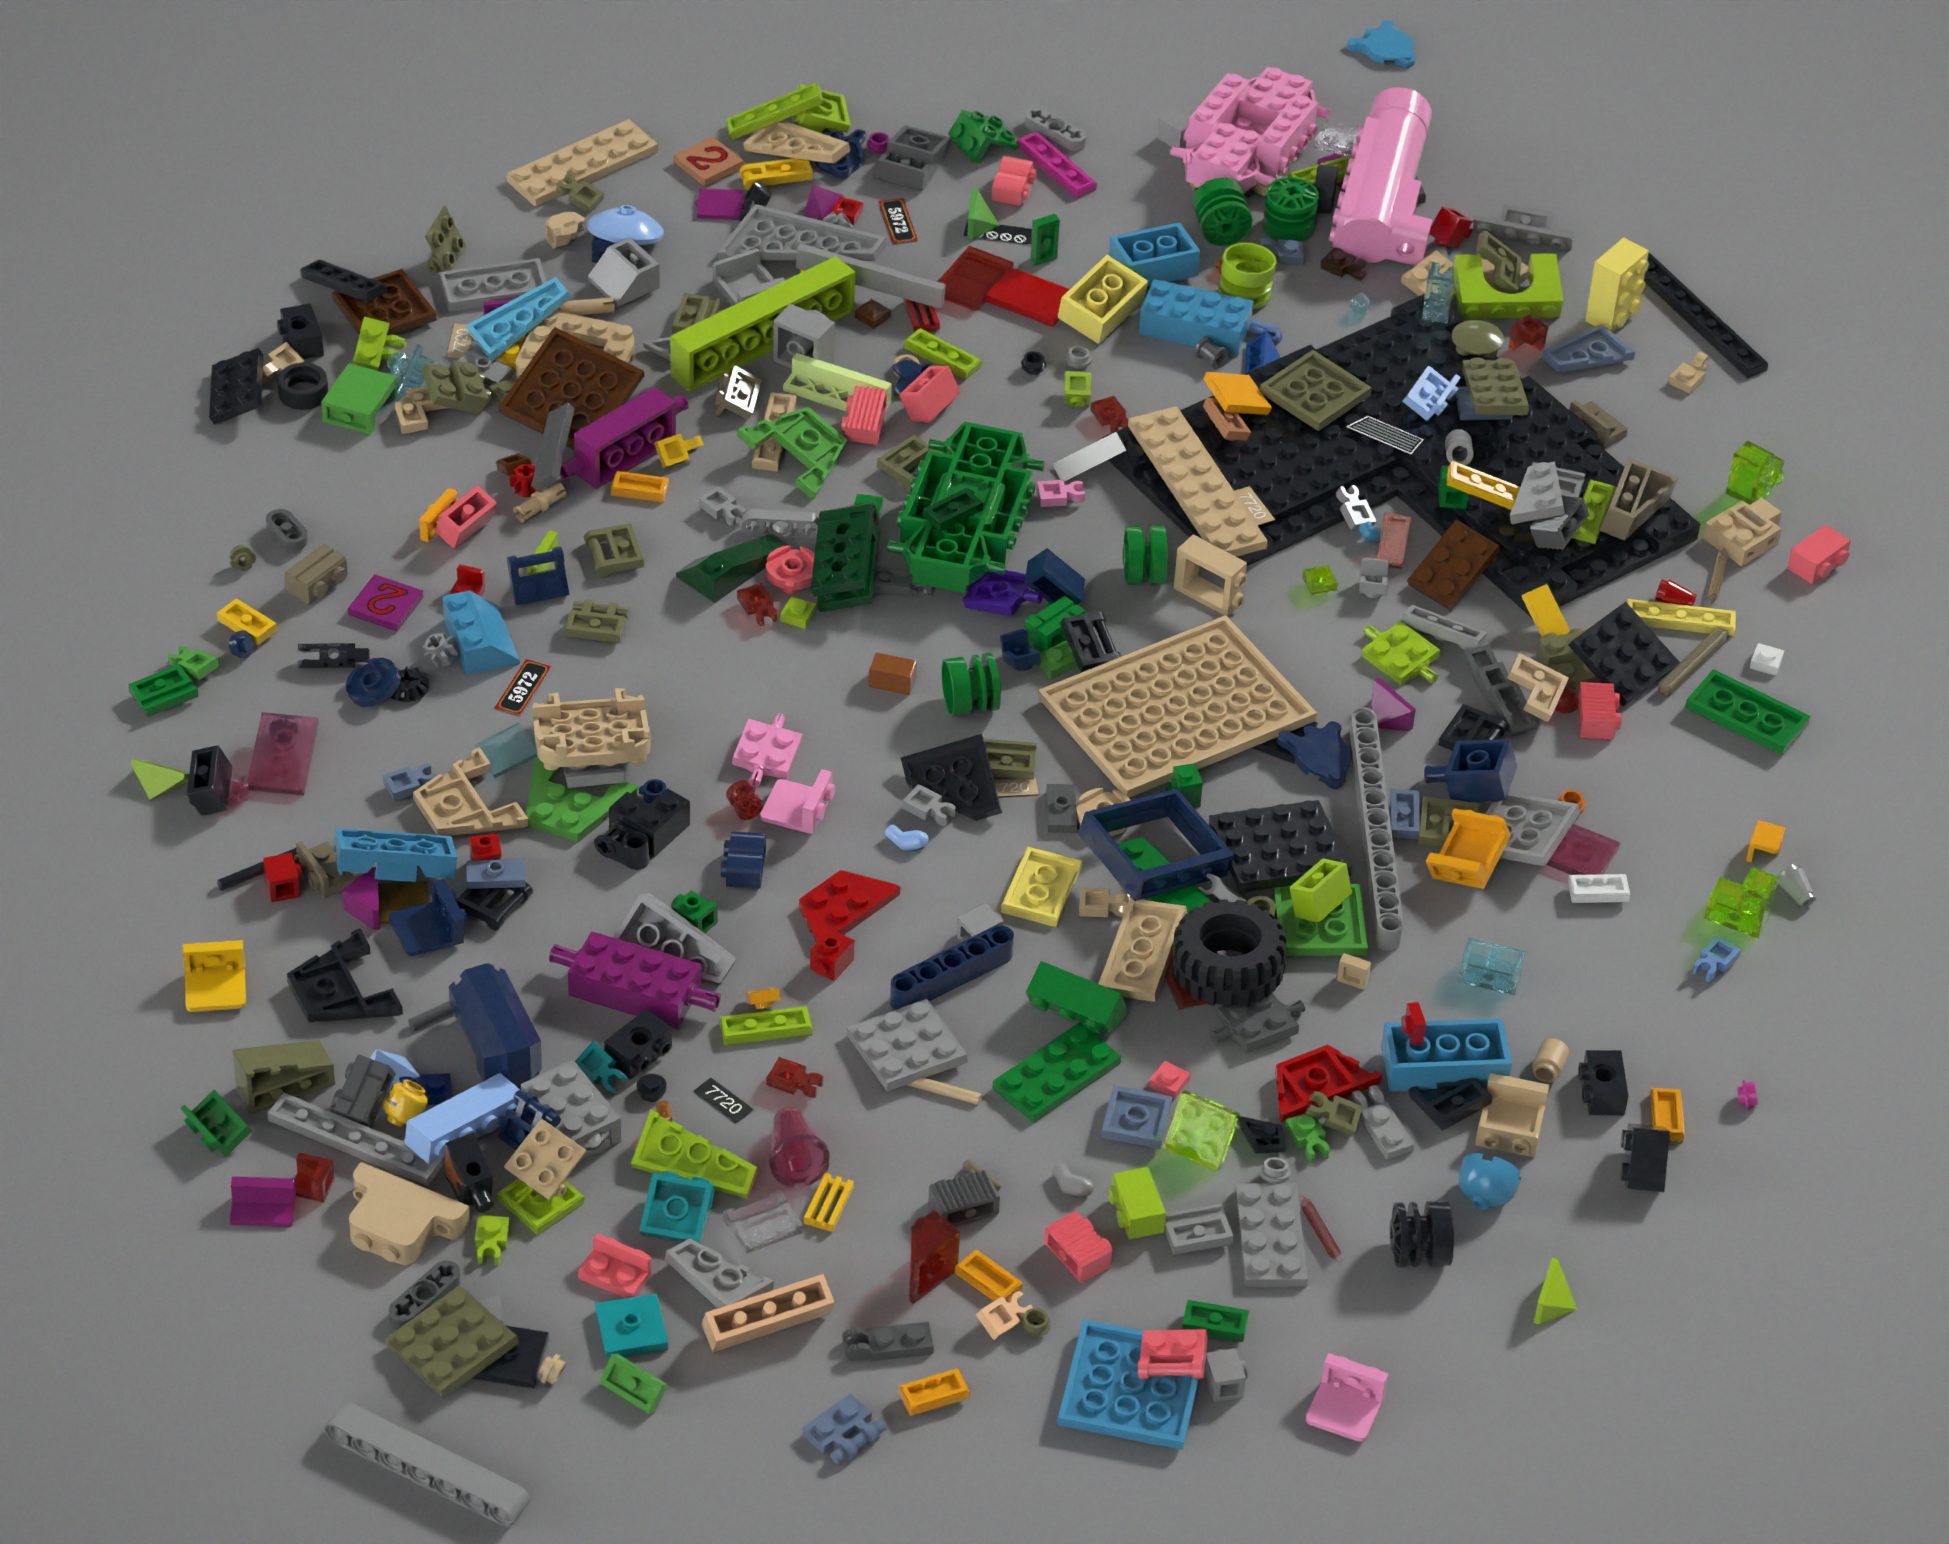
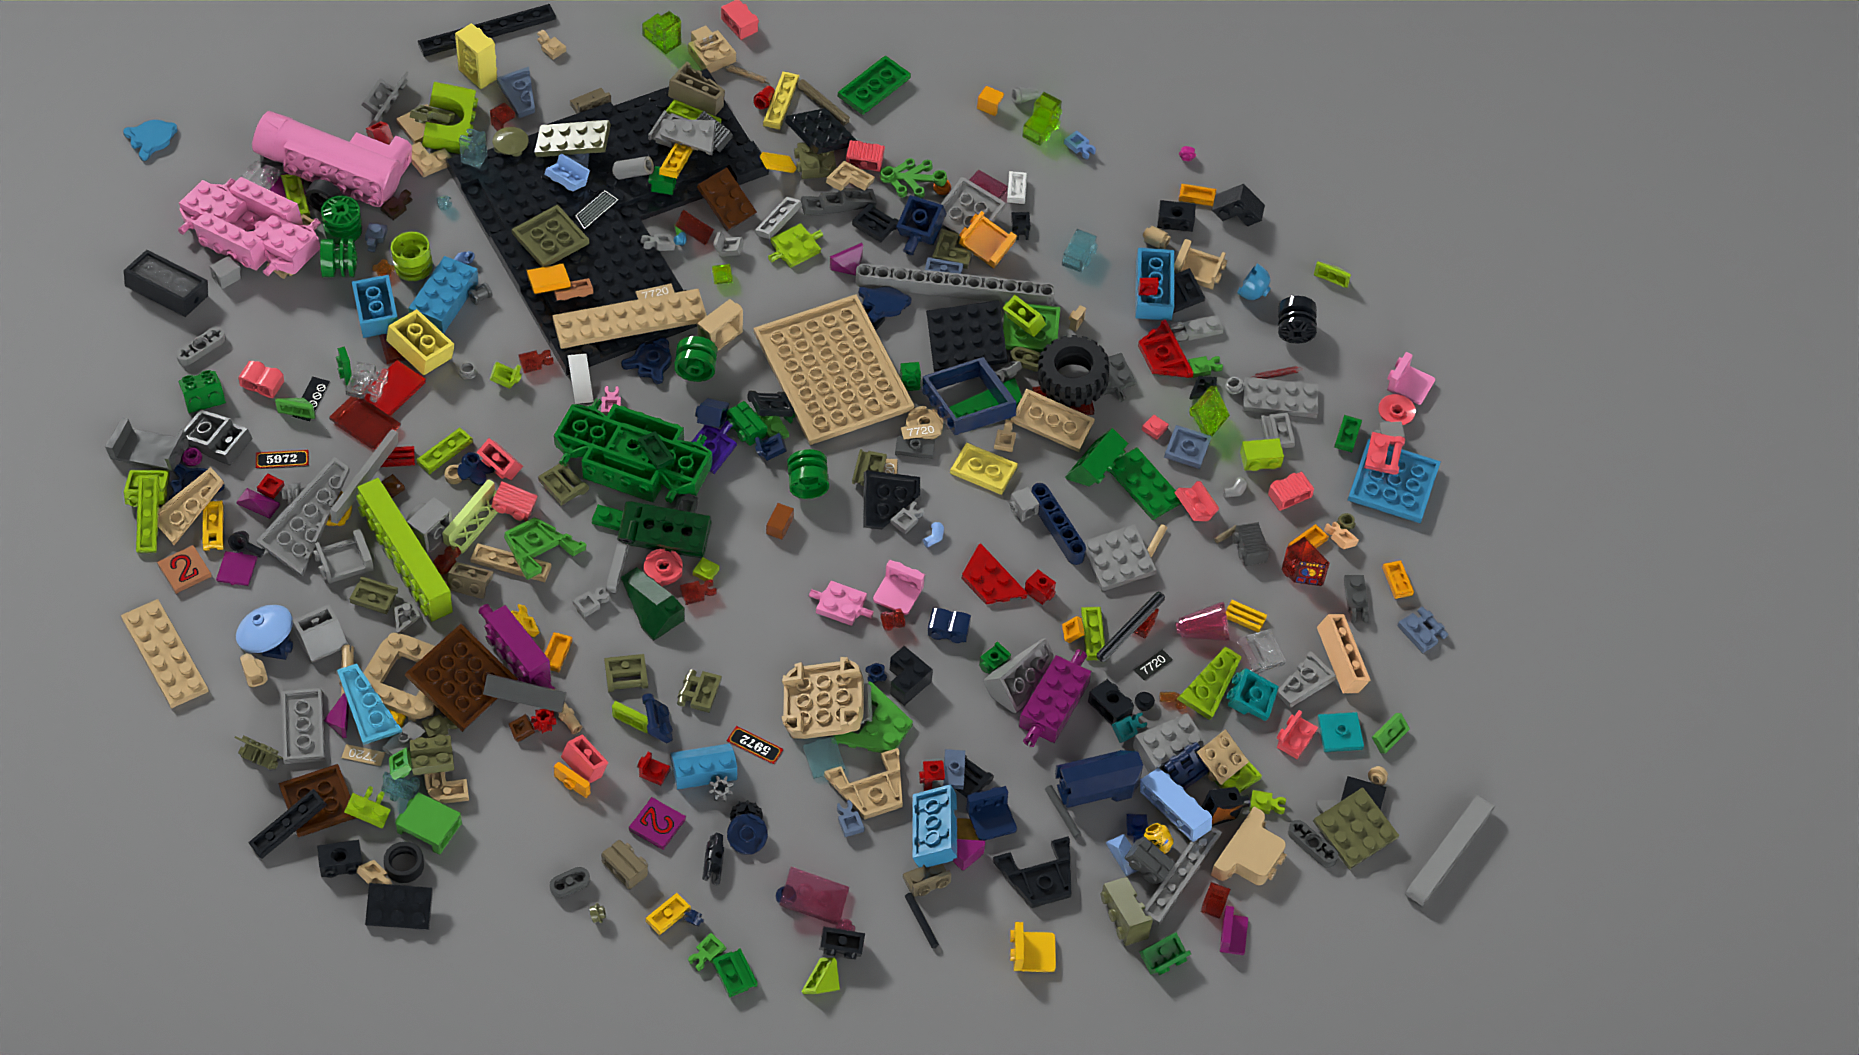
camera: 85 degrees left, 10 degrees up
red brick [263,853,303,903] -> none
olive plate [556,174,604,214] -> none
black piece [594,820,650,870] -> none
dark pink tile [1017,131,1097,199] -> none
black plate [1021,351,1047,375] -> none
blue slope [1245,332,1281,373] -> none
olive plate [1306,1092,1363,1136] -> none
white plate [1750,643,1785,676] -> none
none -> dark grey panel [105,418,189,471]
none -> black brick [123,250,208,317]
none -> clear plate [345,361,389,402]
none -> bright green plate [389,747,412,780]
none -> clear red plate [433,546,461,574]
none -> dark blue tile [621,338,672,384]
none -> bright green plant [880,158,948,198]
none -> tan sticker [901,422,941,439]
none -> black plate [1011,212,1031,240]
none -> black axle [1096,591,1165,662]
none -> coral bracket [1175,481,1219,521]
none -> coral dish [1378,394,1416,425]

